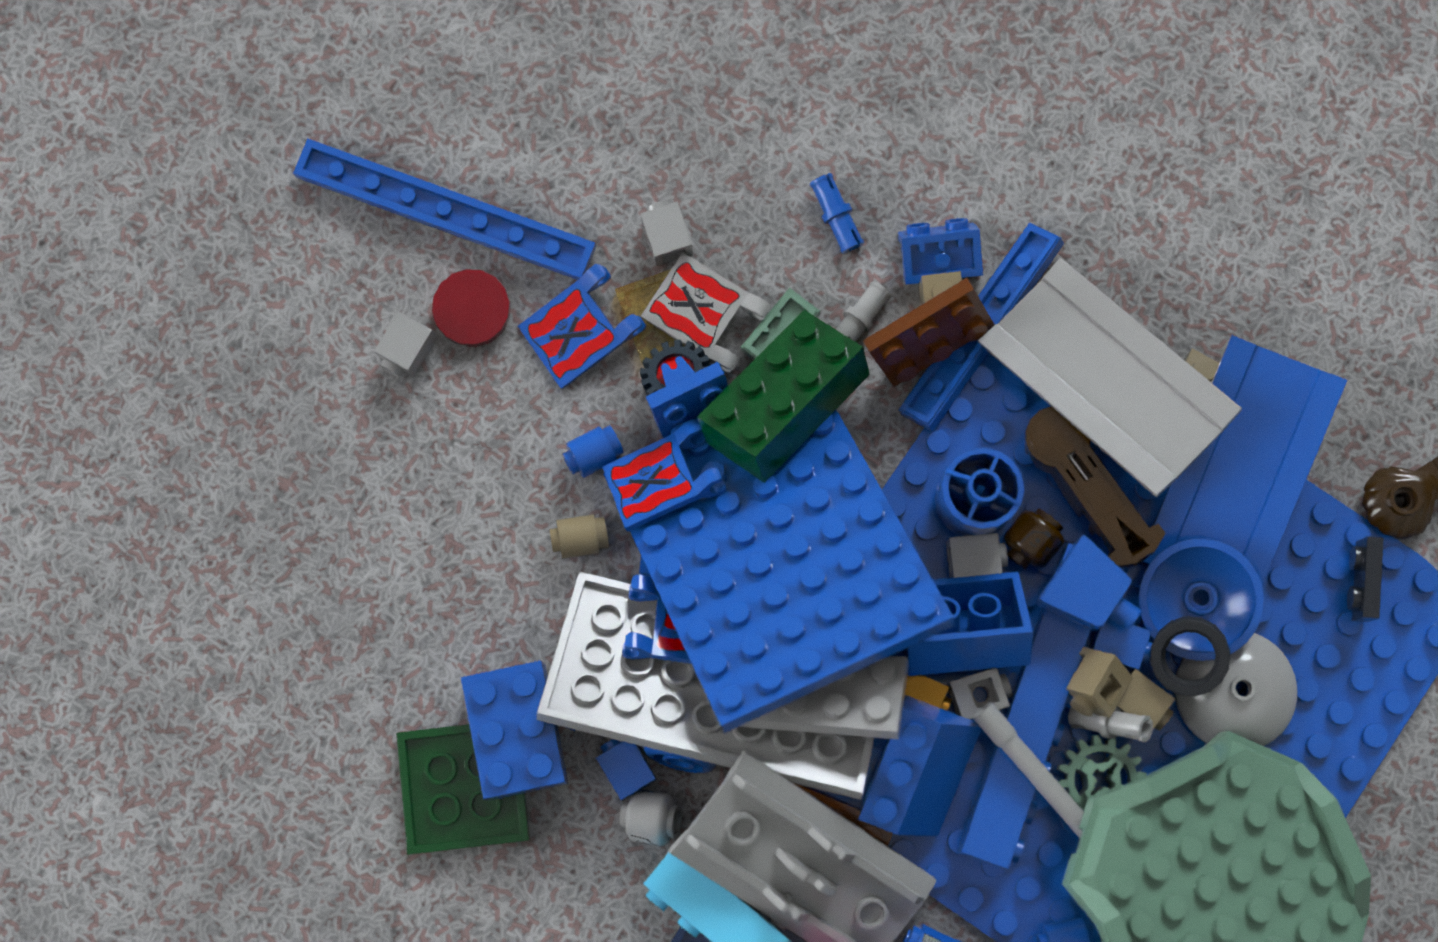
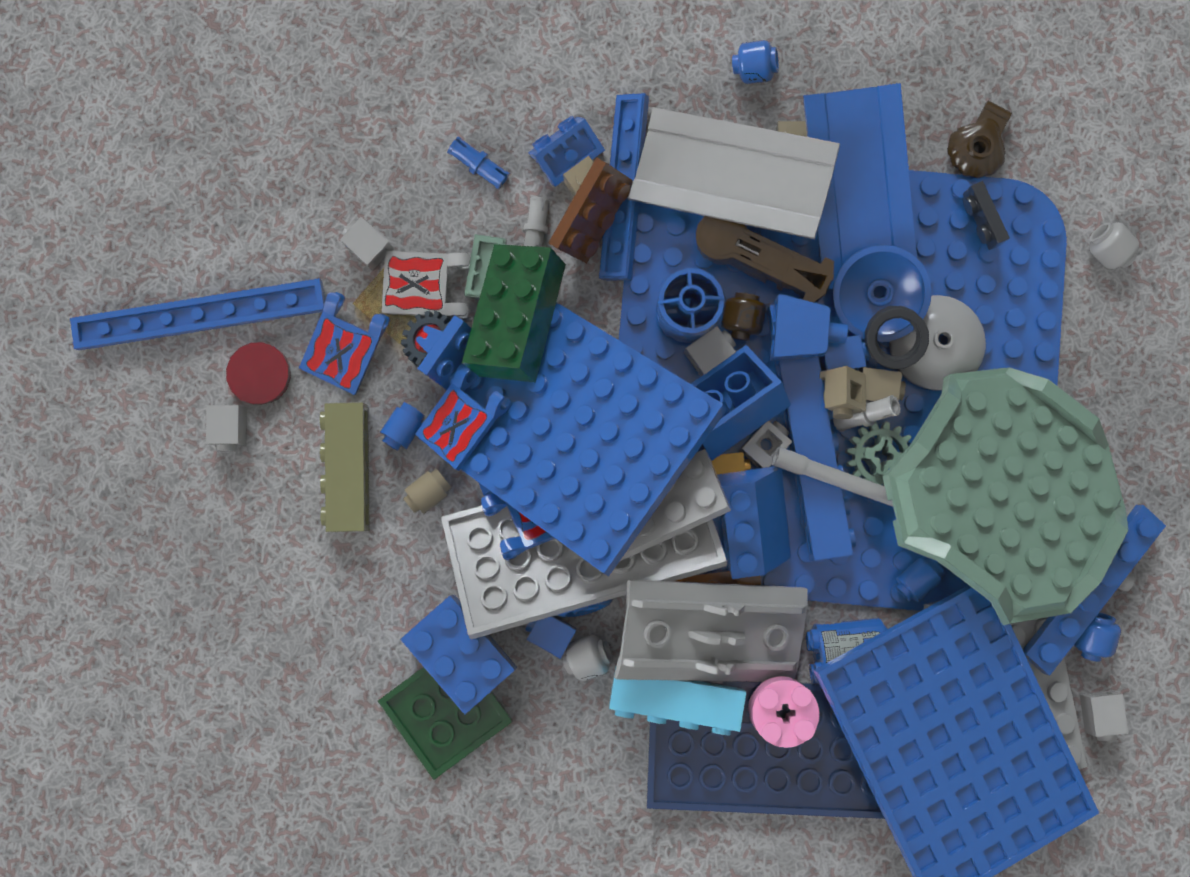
camera: 30 degrees left, 5 degrees up
none -> olive brick [320,402,370,532]
none -> blue head [732,40,779,84]

